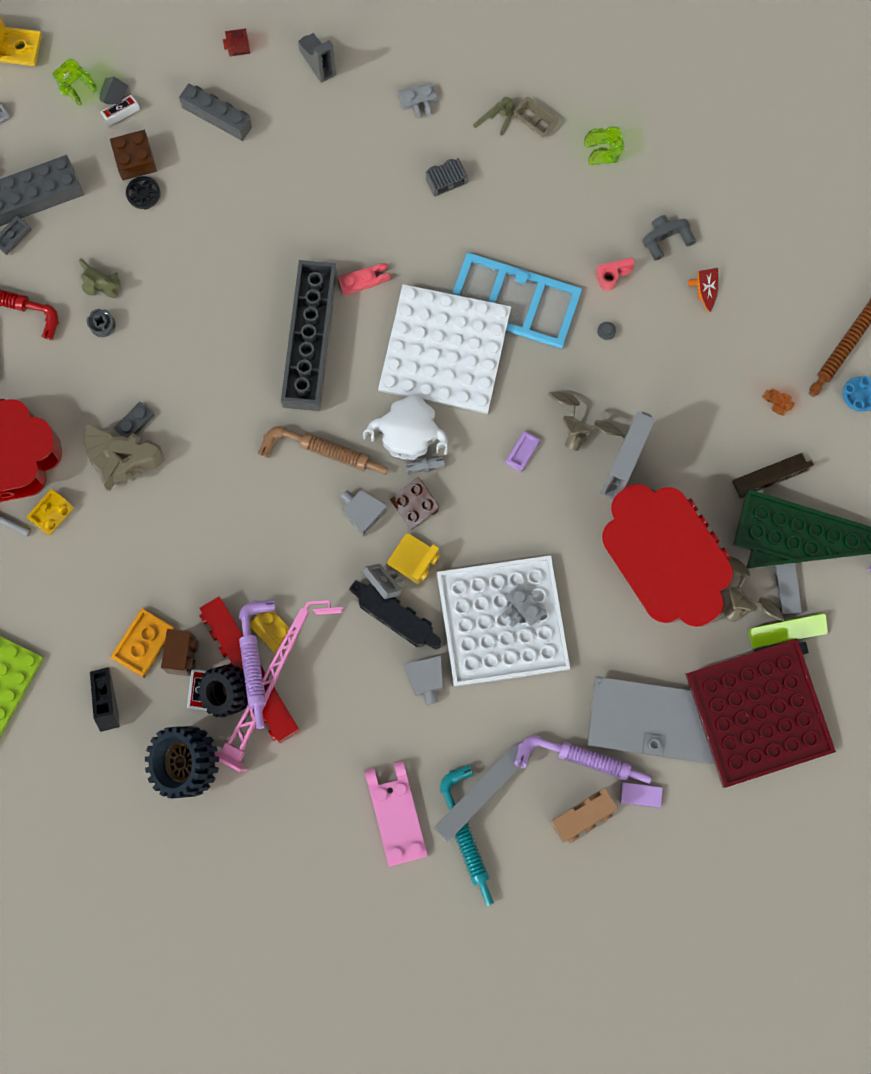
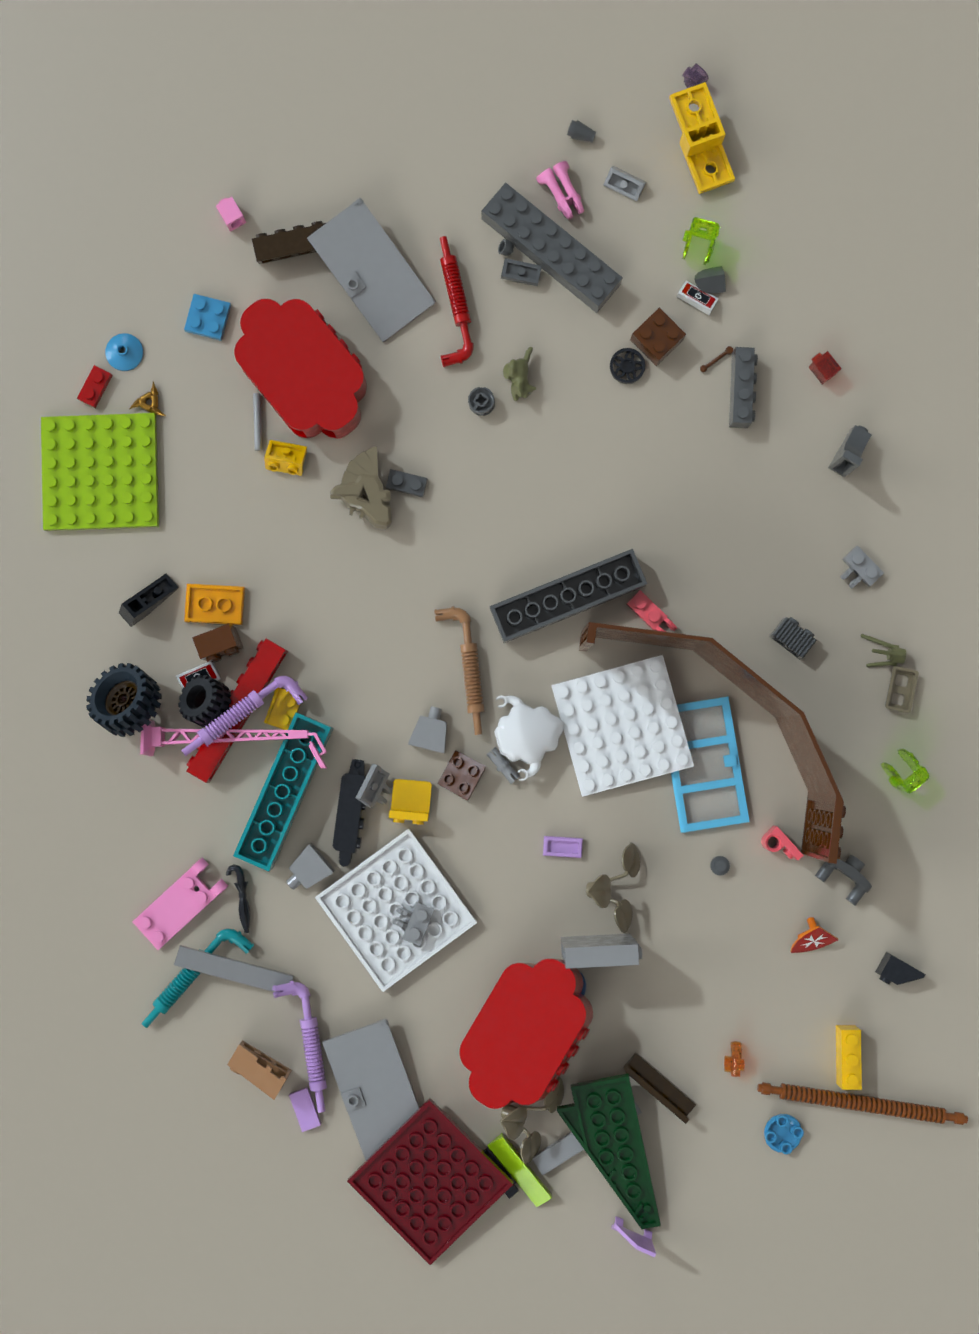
camera: 65 degrees right, 10 degrees up
none -> black piece [226,864,250,933]
none -> teal brick [233,712,334,871]
none -> reddish brown panel [579,622,846,864]
none -> reddish brown hinge [700,346,733,372]
none -> yellow brick [836,1025,862,1090]
none -> black slope [875,952,926,985]

